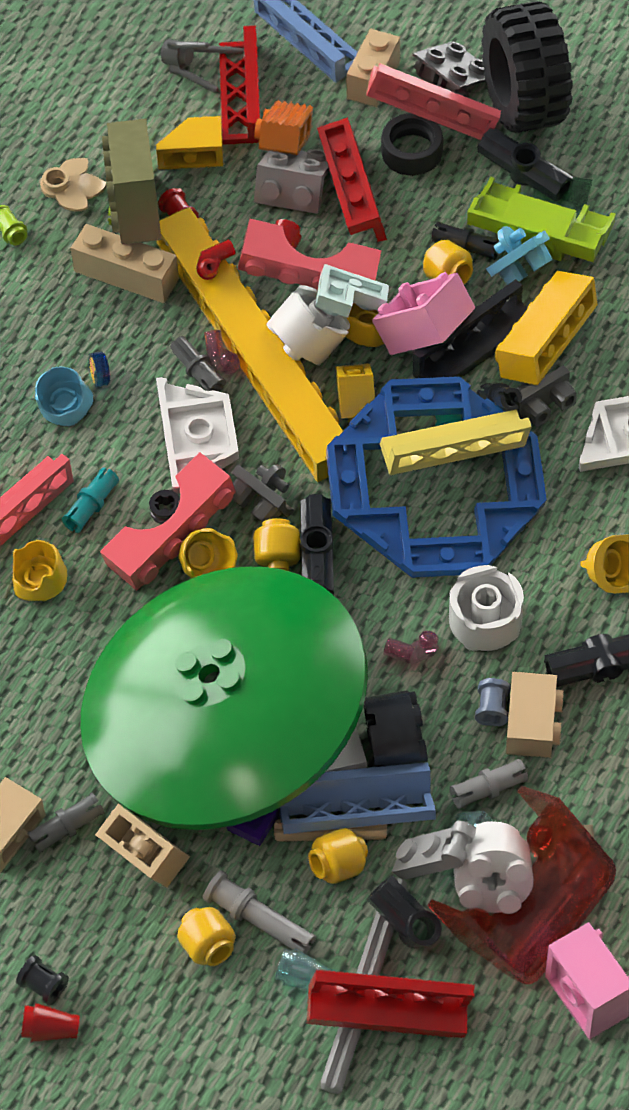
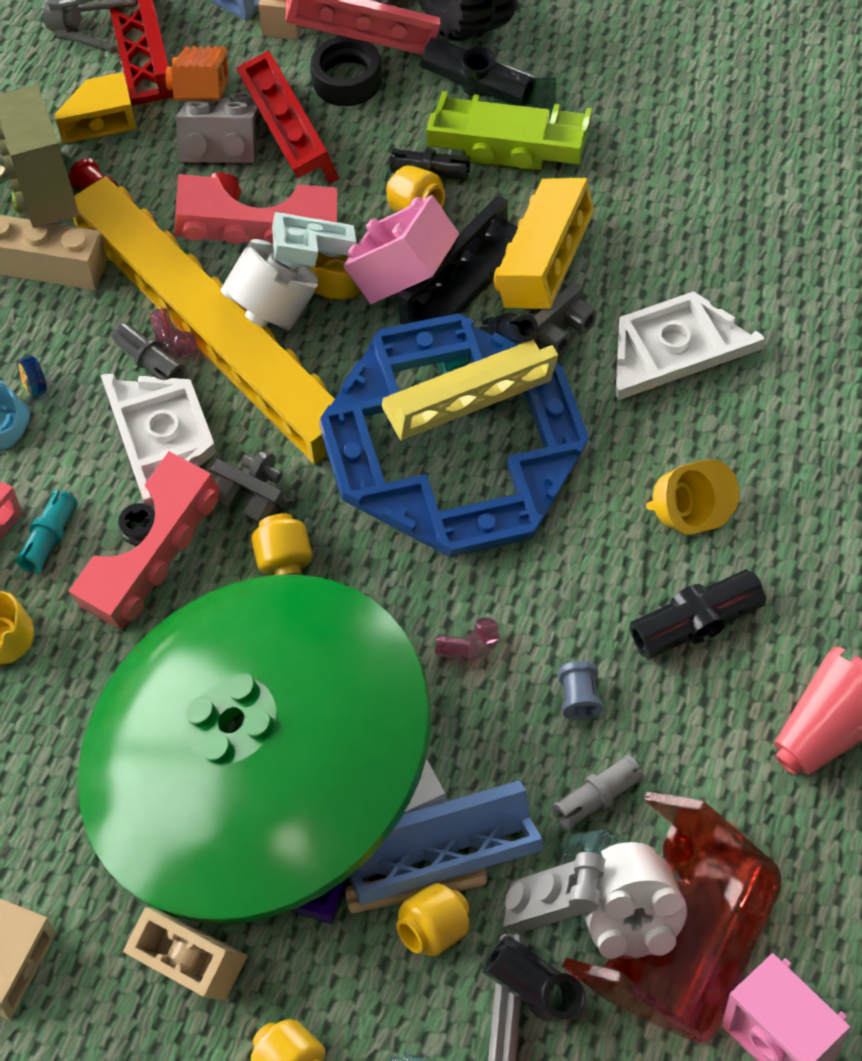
camera: 10 degrees left, 0 degrees up
dark grey pin [27,793,105,854] -> none
yellow hair [178,528,238,578] -> none
red arm [196,239,236,280] -> none
light grey pin [203,871,316,957] -> none
black piece [300,494,334,595] -> none
yellow slope [335,364,375,423] -> none
black brick [363,690,428,767] -> none
white brick [449,565,524,651] -> none
medium azure hips [486,226,552,285] -> none
tan brick [506,672,564,758] -> none

